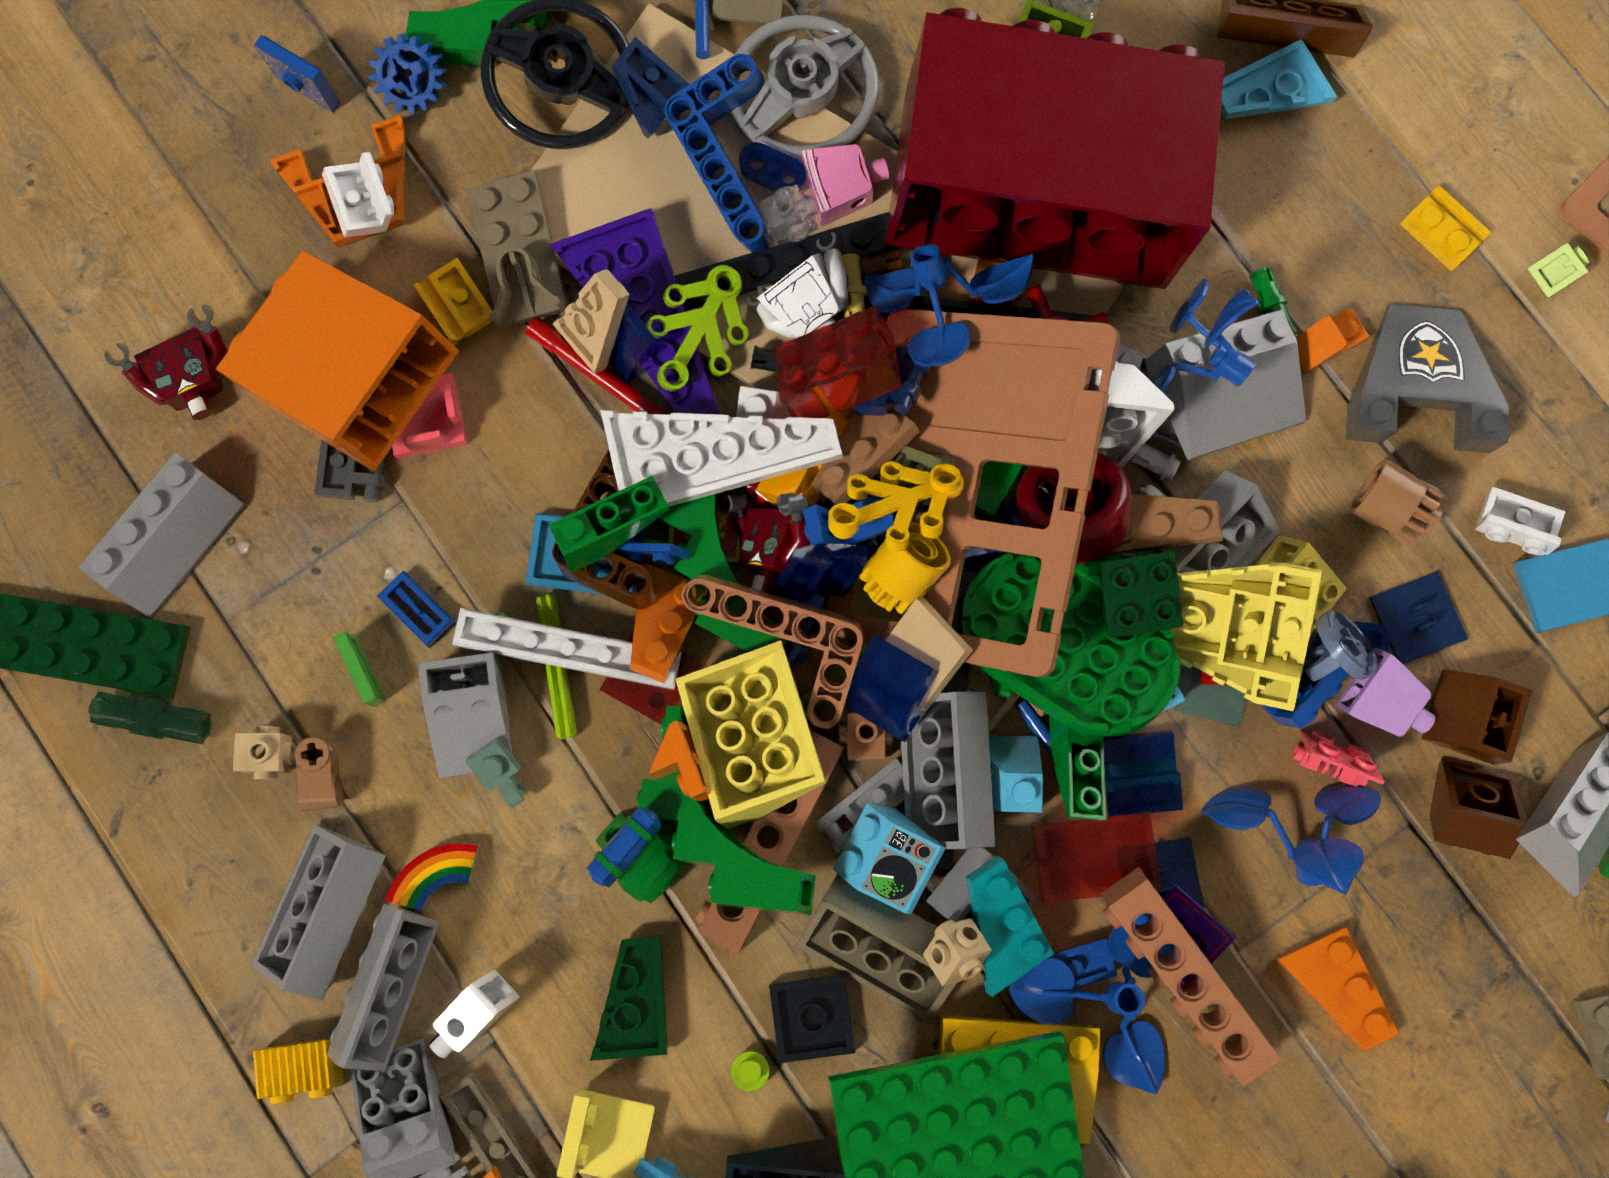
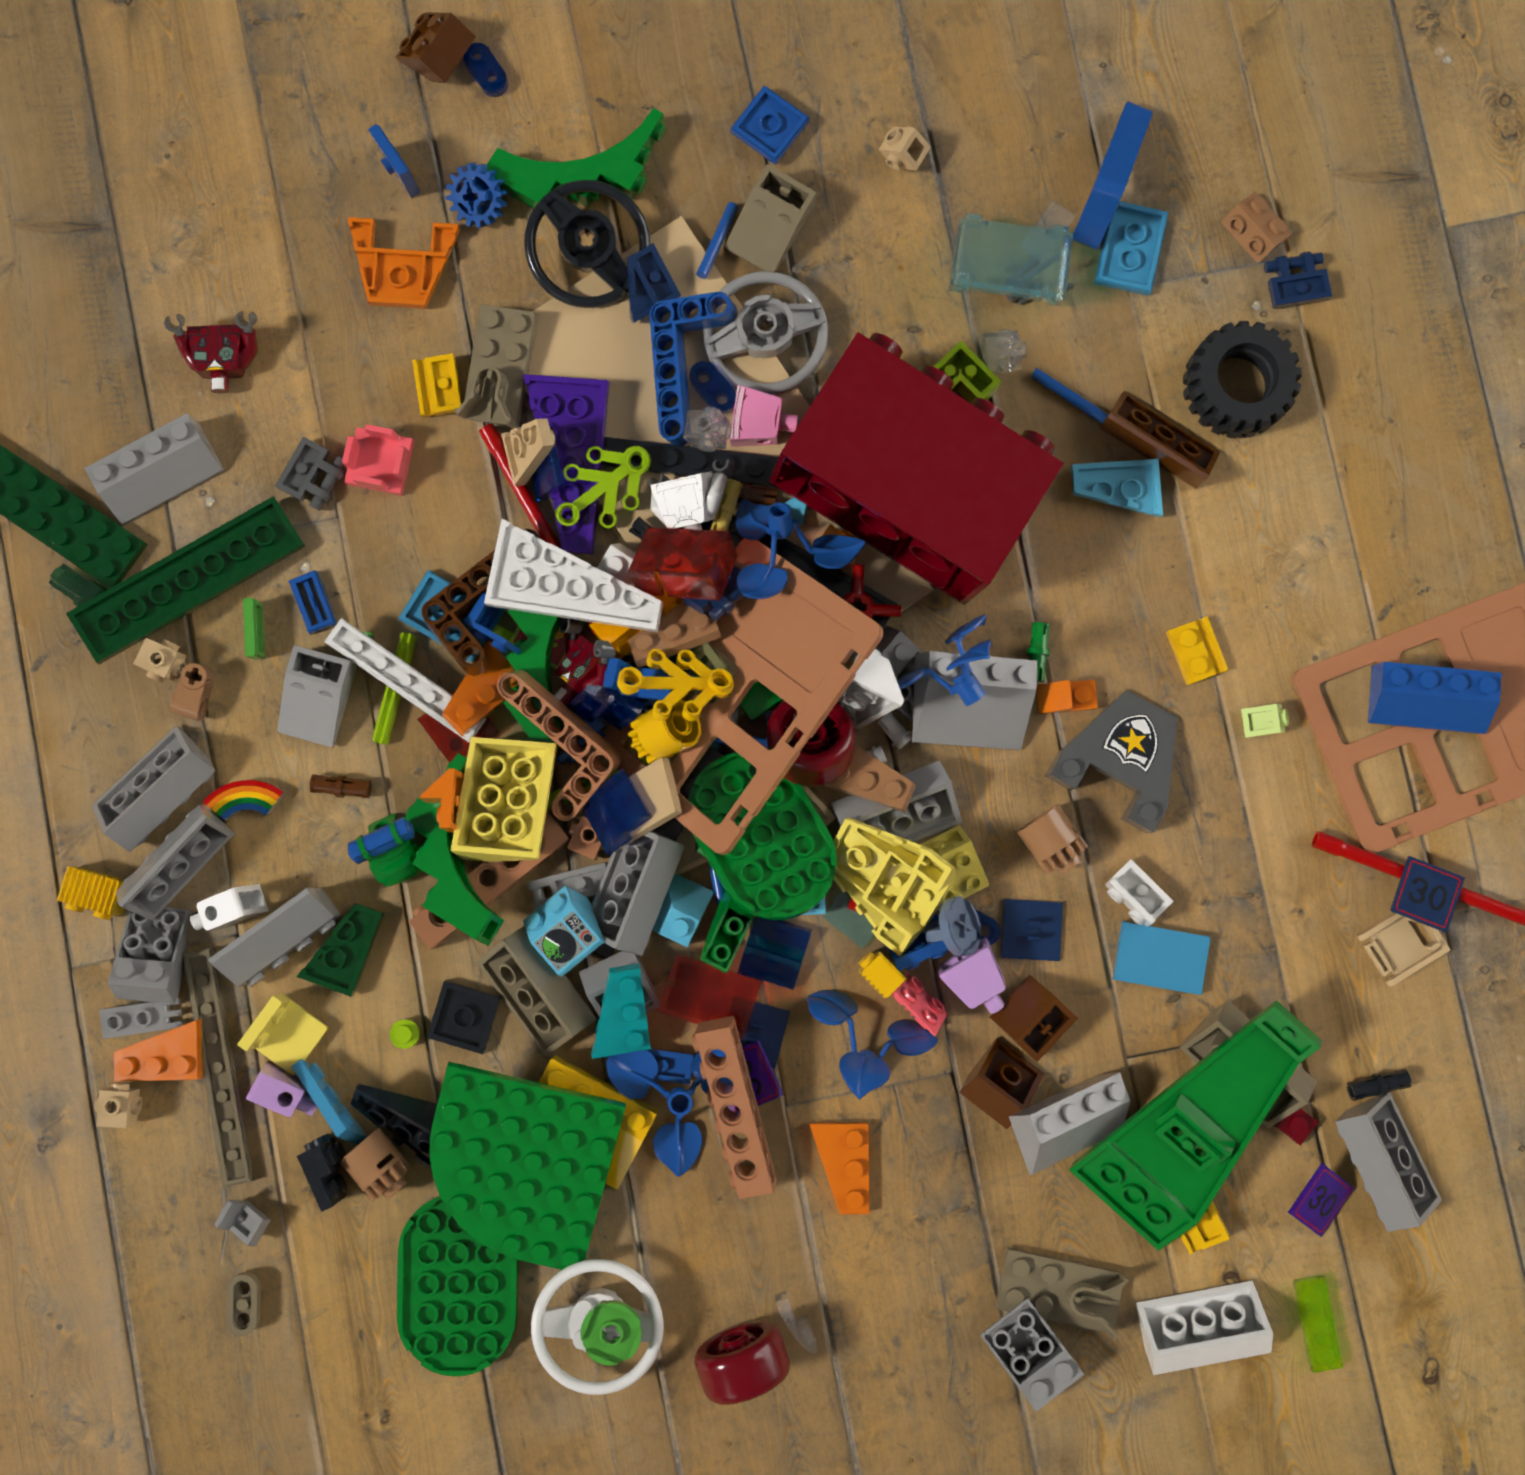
camera: 25 degrees right, 5 degrees up
orange brick [216,251,459,472] -> none
white bracket [322,152,395,238] -> none
sand green plate [466,737,527,808] -> none
green slope [548,475,670,573] -> none
tan brick [923,918,992,986] -> none
dark green bracket [1089,548,1183,638] -> none
none -> dark green plate [66,496,305,665]
none -> light grey slope [208,888,342,987]
none -> reddish brown pin [310,774,372,799]
none -> yellow brick [858,951,907,998]
none -> blue bar [1030,368,1108,424]

